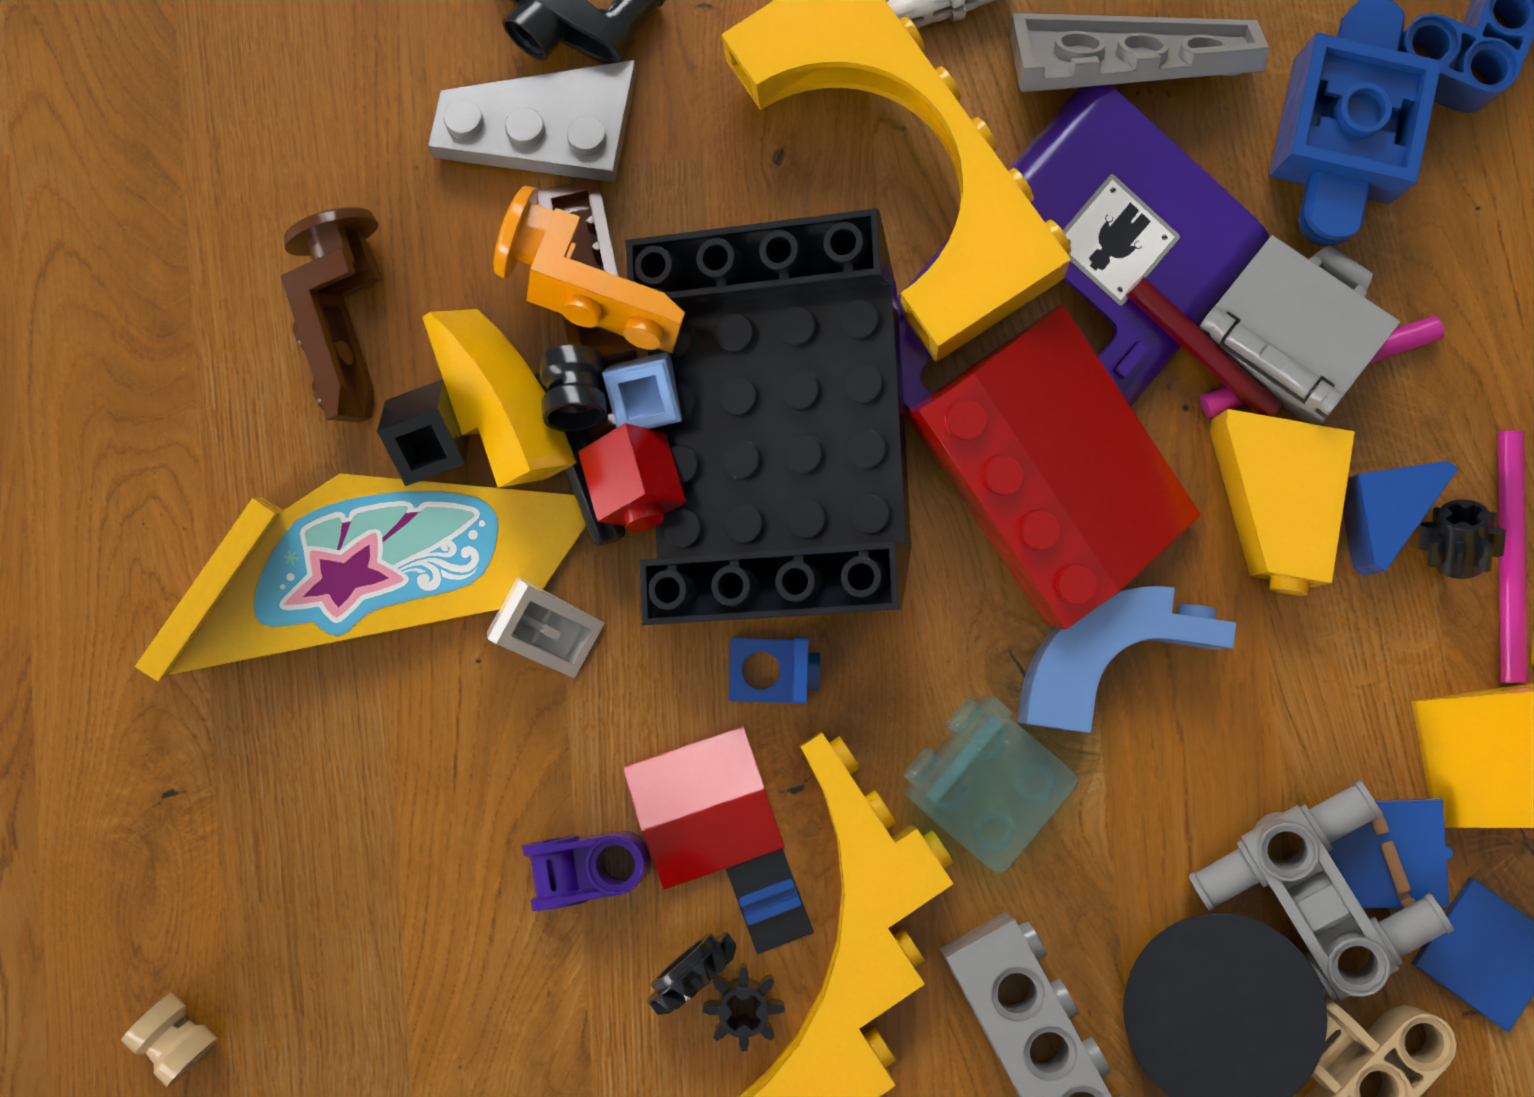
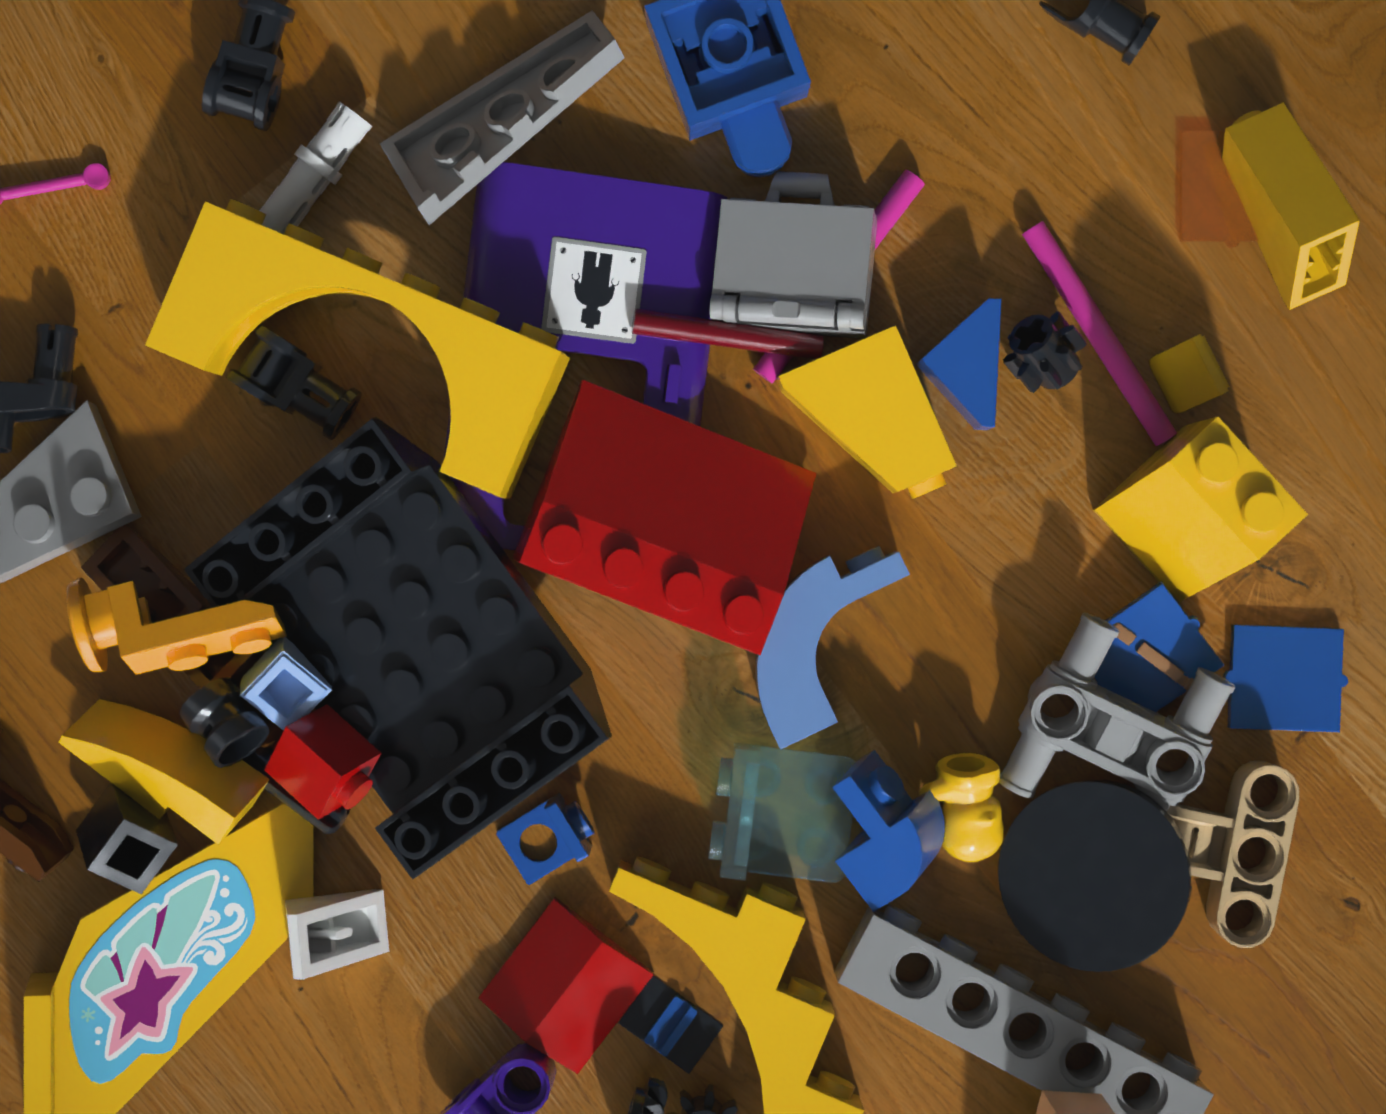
camera: 25 degrees left, 5 degrees up
none -> black connector [226,324,362,440]
none -> blue brick [832,750,945,912]
none -> yellow animal [919,753,1004,862]

